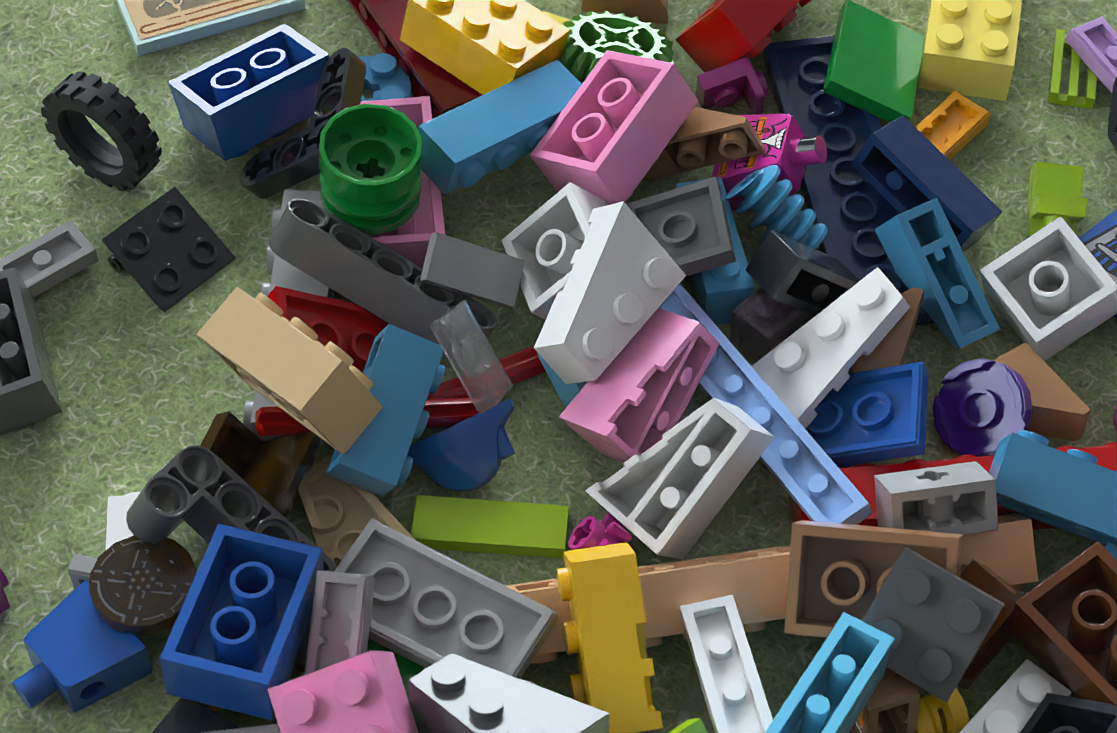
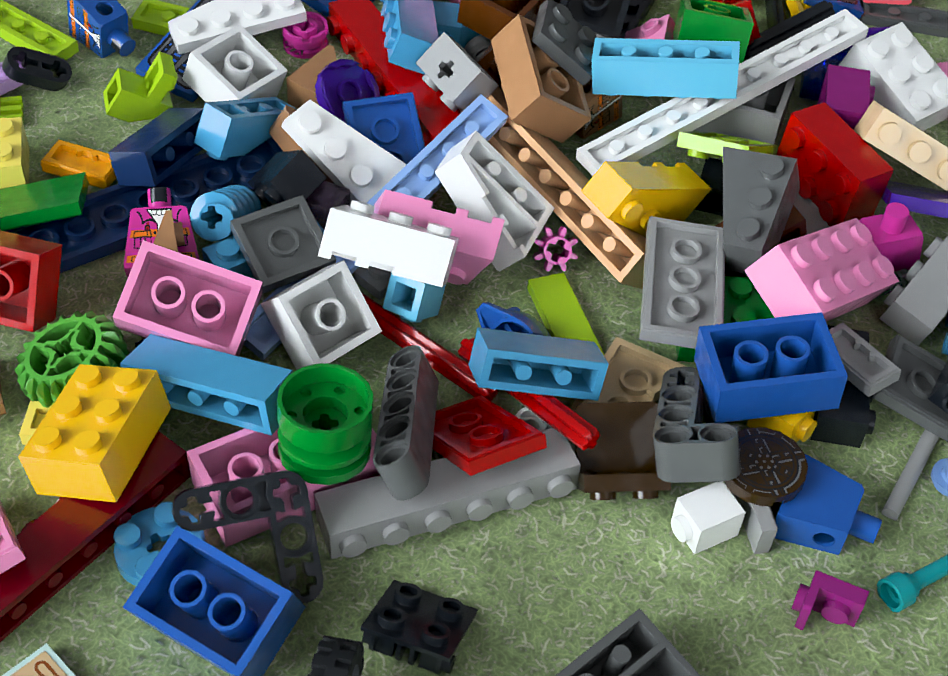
camera: 115 degrees left, 5 degrees down
tan brick [196,287,383,455] -> none
light grey plate [305,570,375,675] -> none
light grey tile [420,232,525,308] -> none
clear tile [430,300,513,413] -> none
magenta bracket [696,57,769,115] -> none

